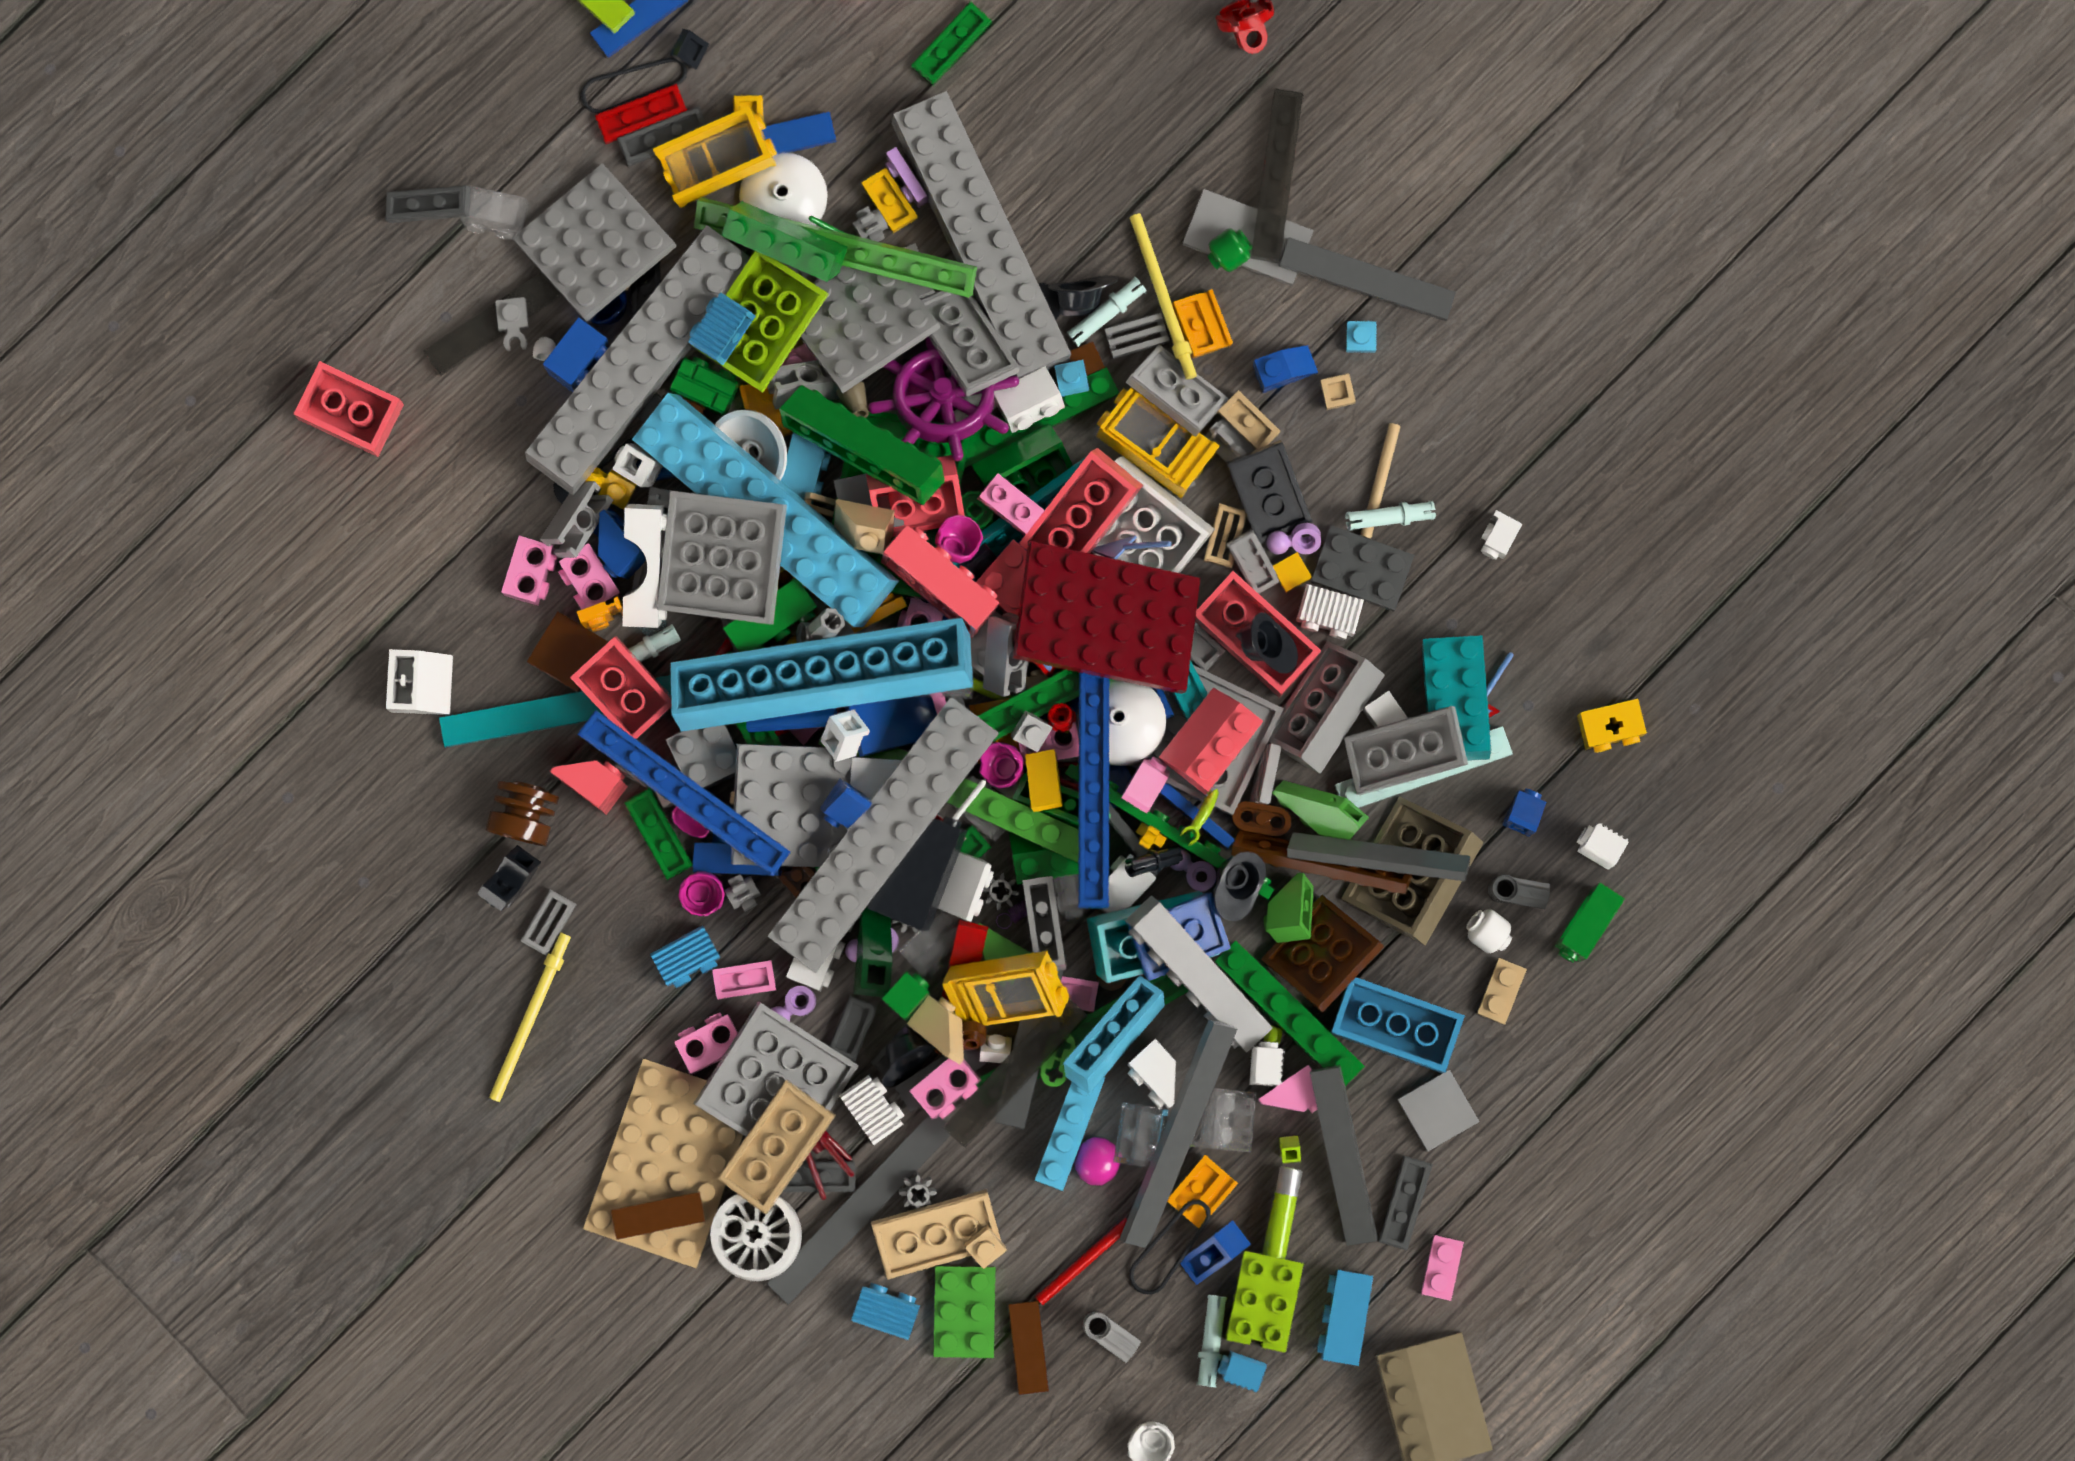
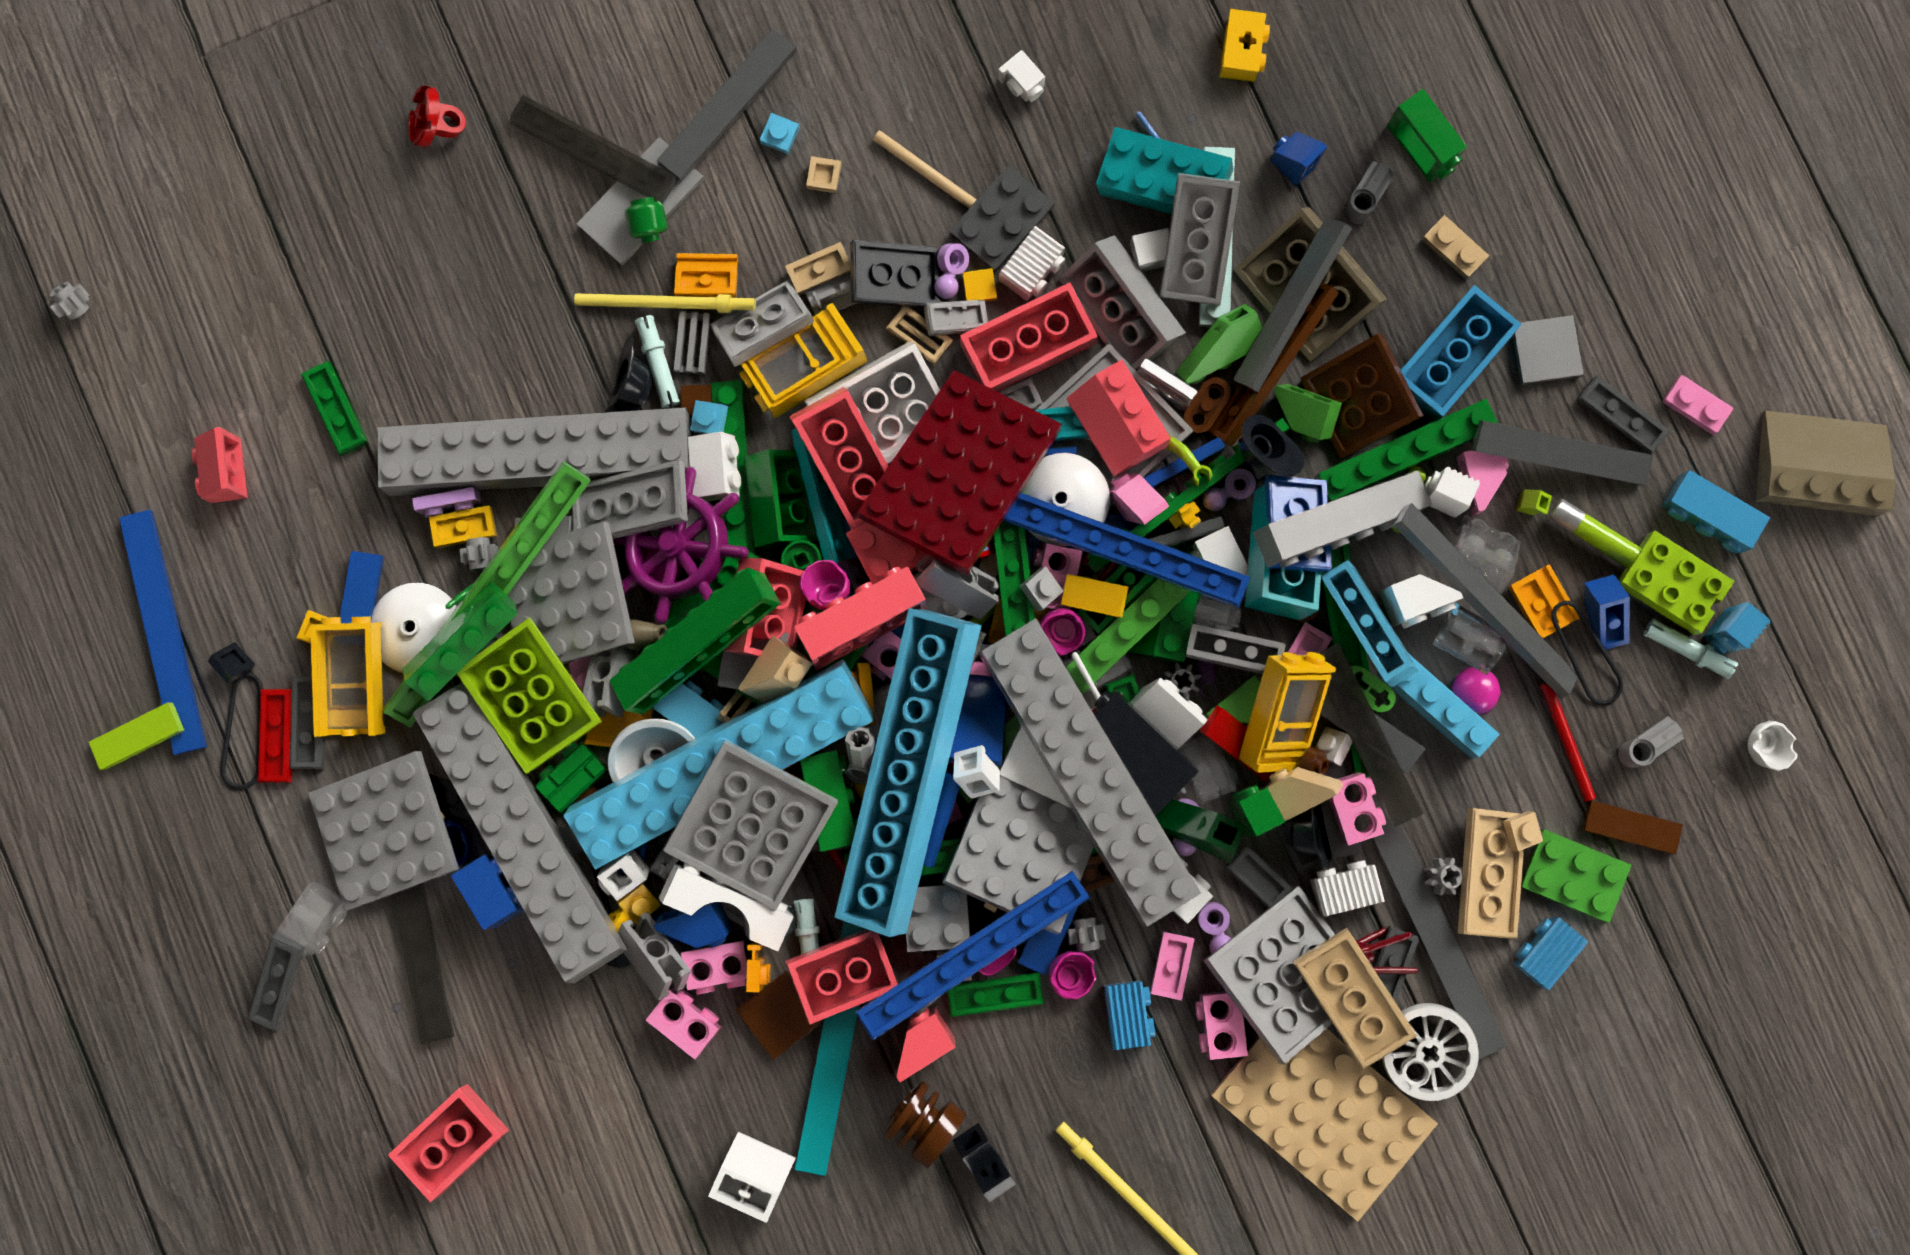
camera: 65 degrees left, 0 degrees up
light grey plate [495,297,529,351] -> none
light grey tile [521,889,577,956] -> none
white hinge [533,337,556,361] -> none
reddish brown tile [611,1192,706,1240] -> none
dark azure brick [688,293,756,365] -> none
blue slope [820,778,872,828] -> none
bright pink brick [977,473,1045,536] -> none
red plate [1047,703,1076,732] -> none
medium blue piece [1092,535,1172,559] -> none
black axle [1125,847,1183,877] -> none
black piece [1236,612,1298,674] -> none
blue slope [1253,345,1318,393] -> none
light aqua pin [1345,501,1436,531] -> none
white head [1466,909,1512,953] -> none
white brick [1576,823,1629,870] -> none

